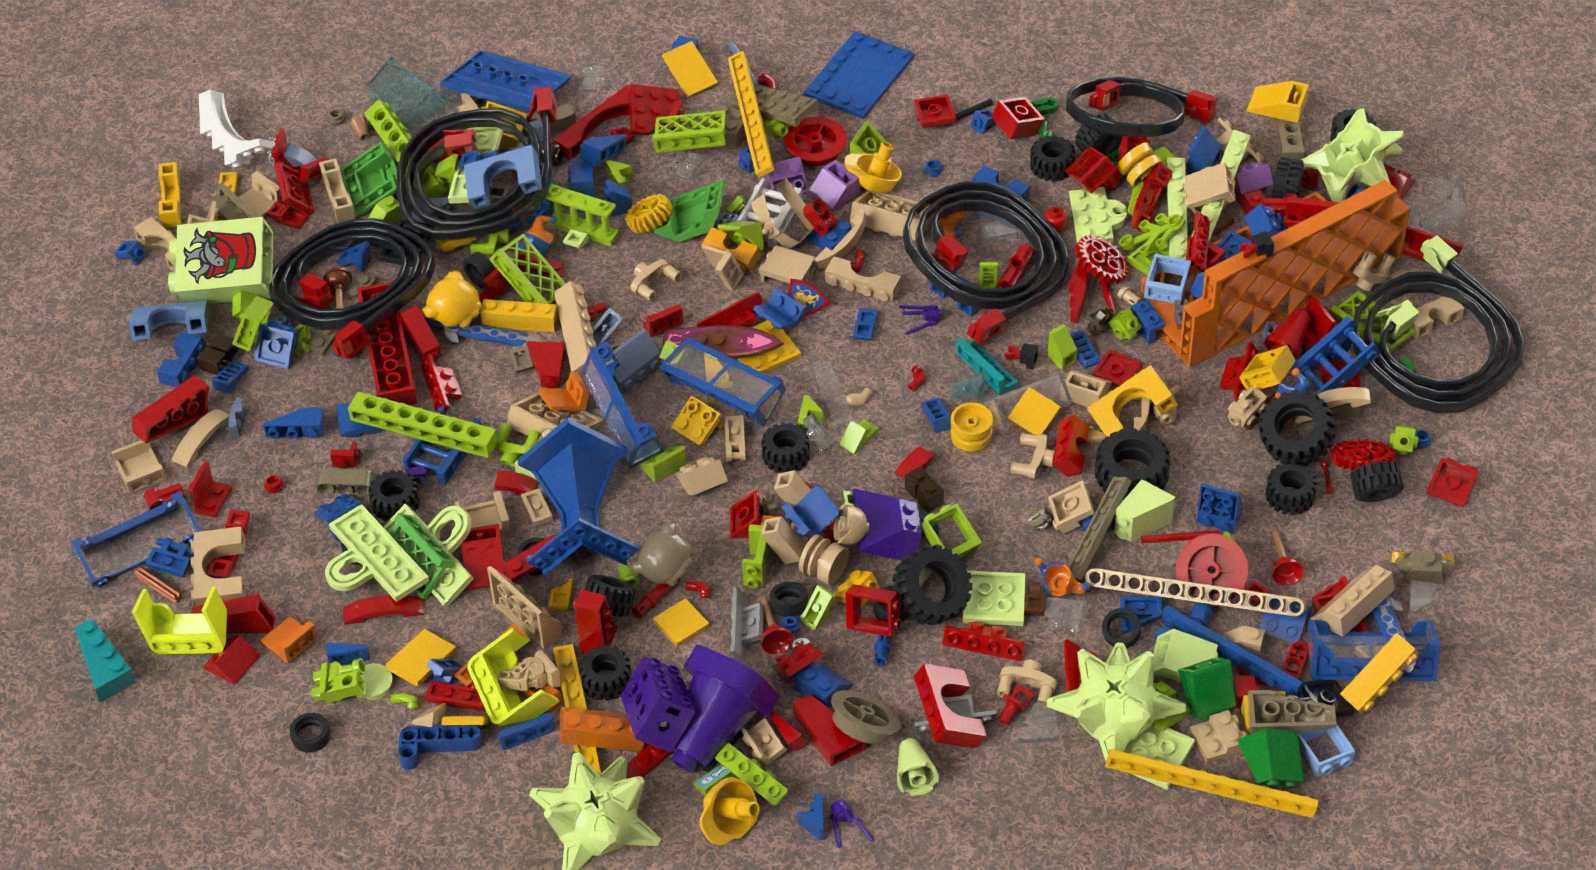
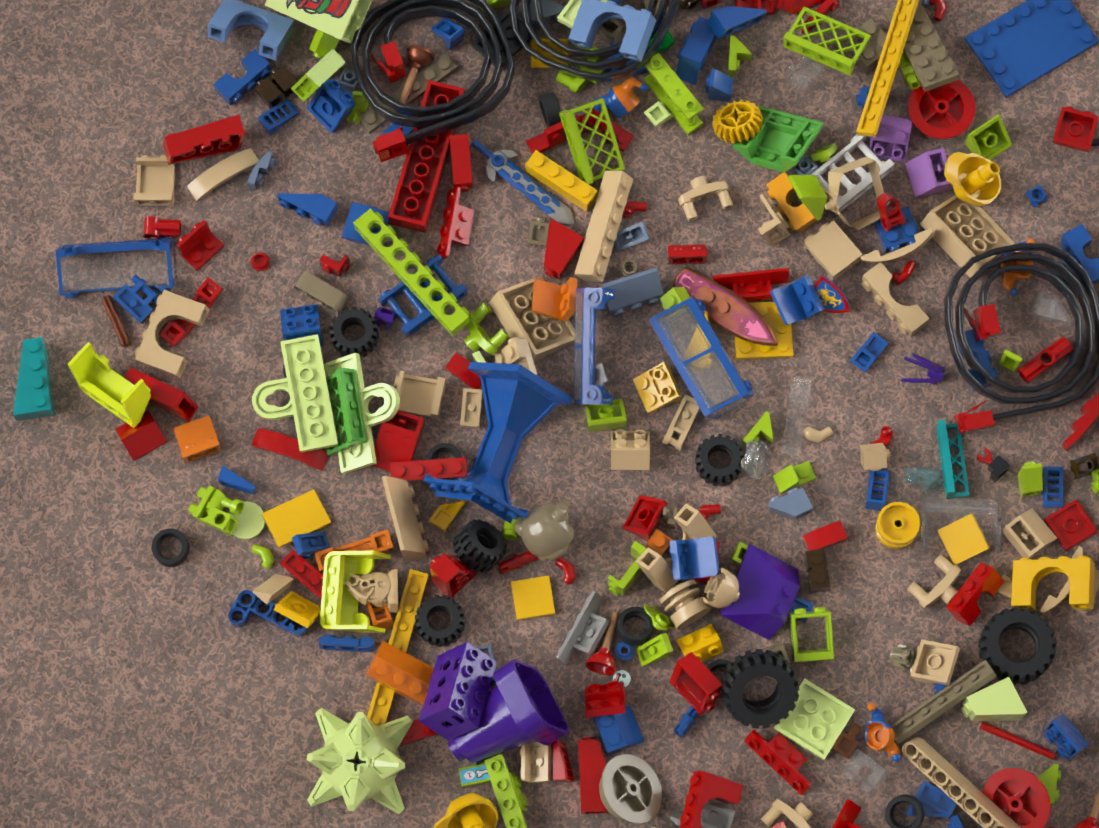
camera: 30 degrees right, 25 degrees up
yellow piece [421,271,482,328] -> none
none -> lime plate [644,603,675,631]
none -> sand blue slope [767,488,813,520]
none -> tan brick [860,443,890,471]

